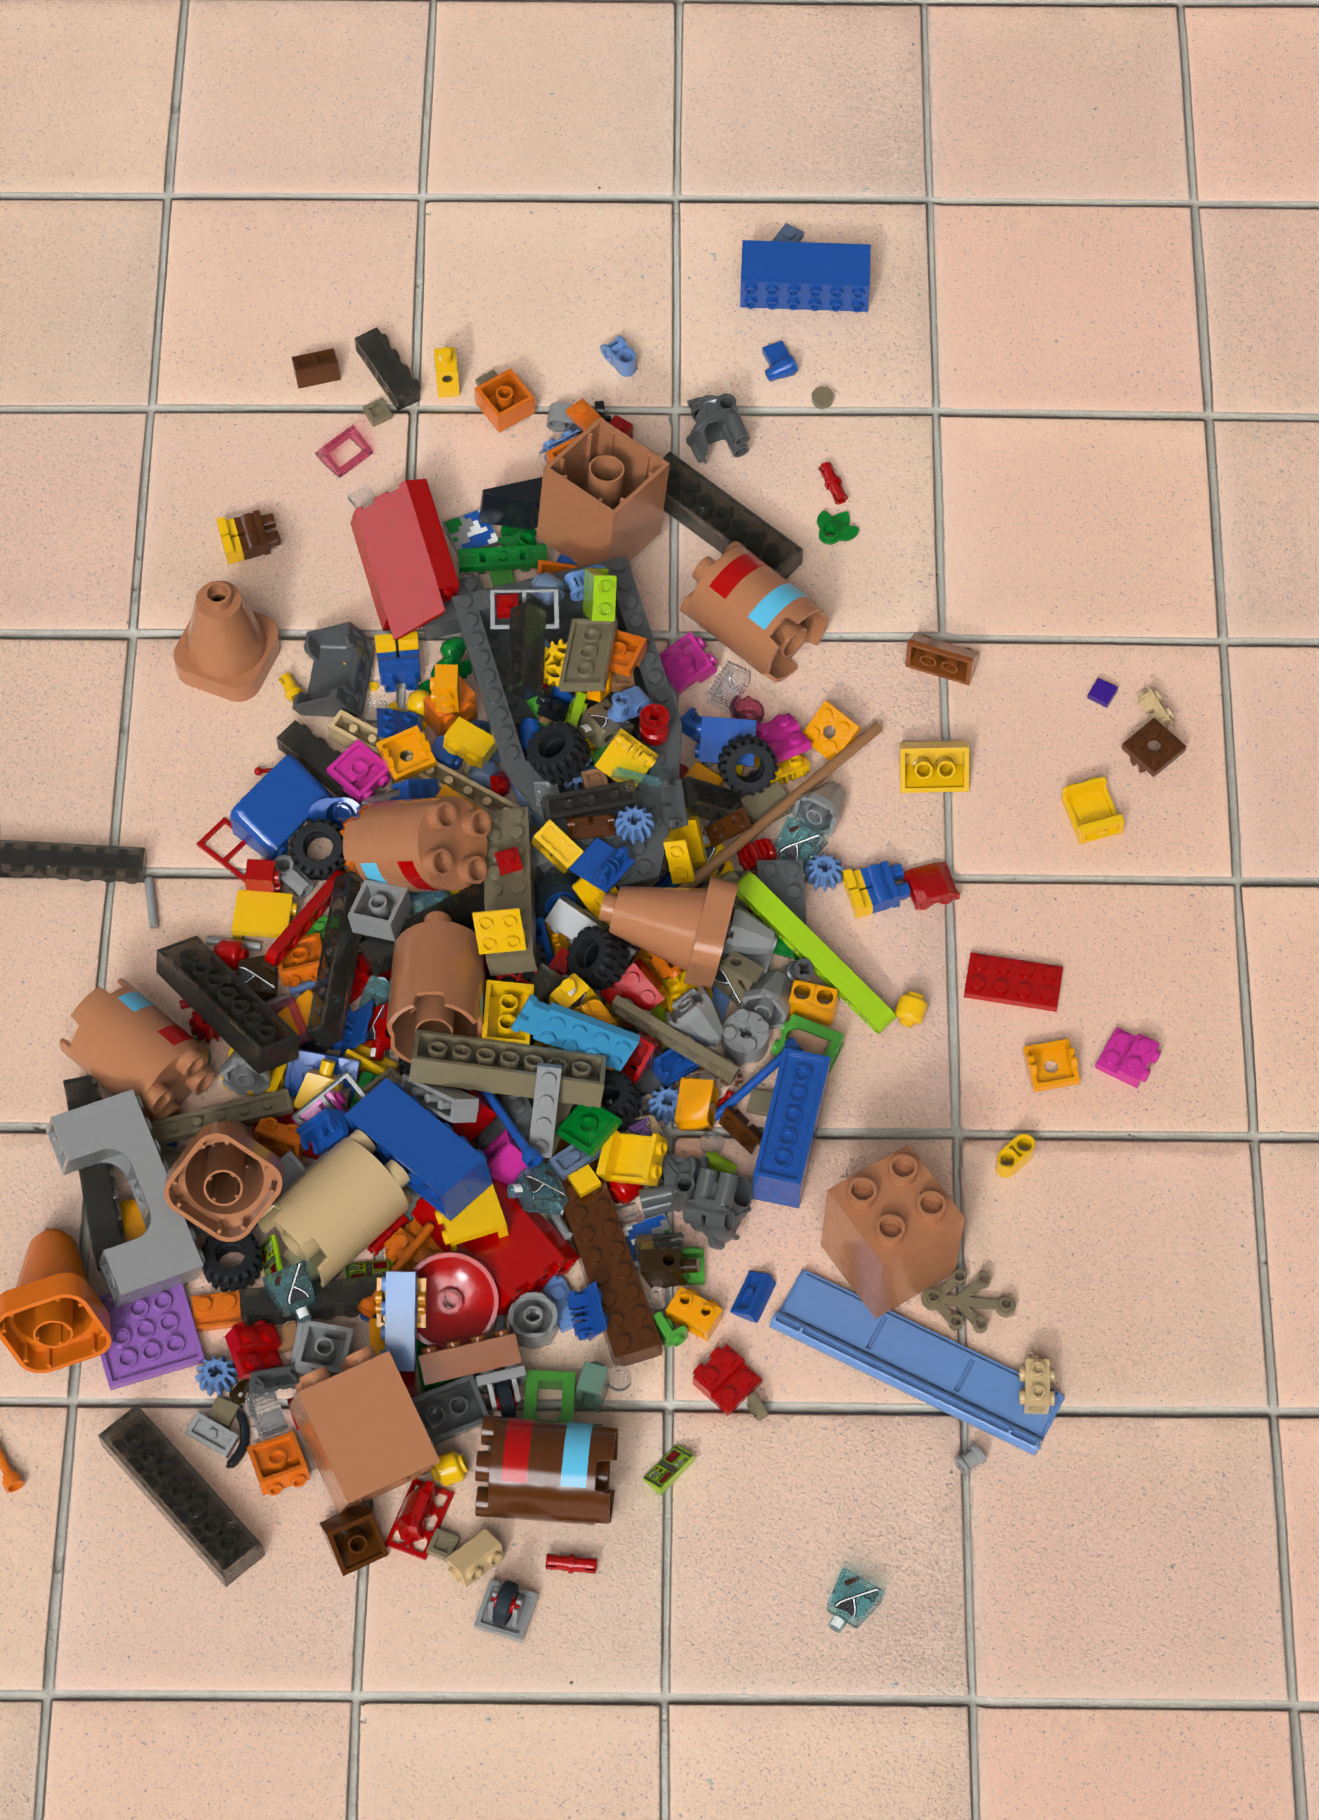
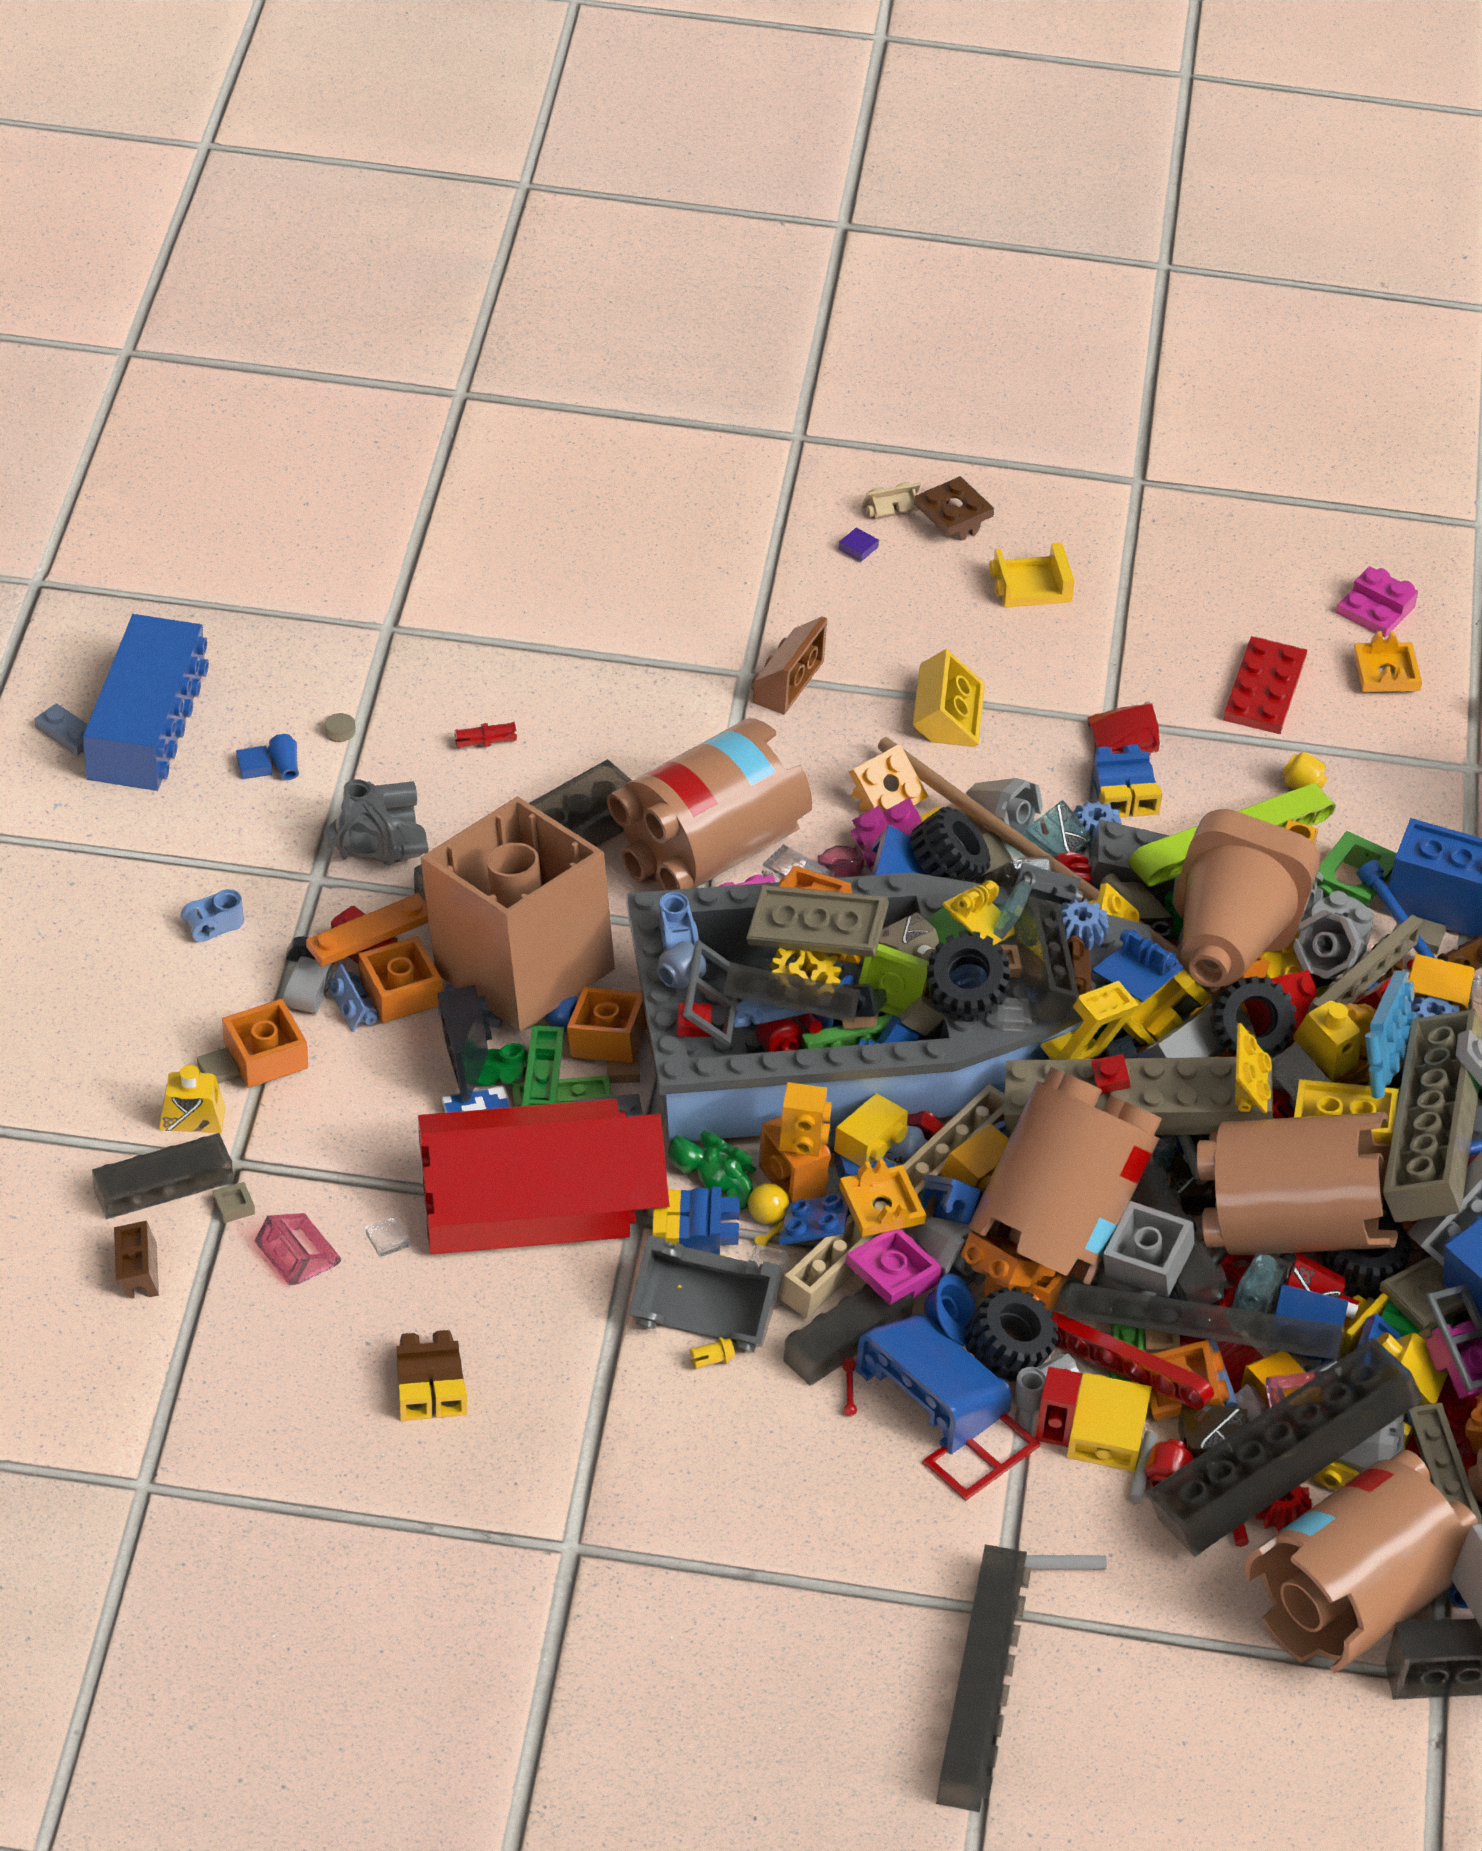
camera: 85 degrees left, 15 degrees down
nougat cone [174,580,281,702] -> none
lime panel [583,568,617,621] -> none
medium blue piece [607,686,653,723] -> none
red wheel [640,704,670,746] -> none
green plate [817,510,859,545] -> none

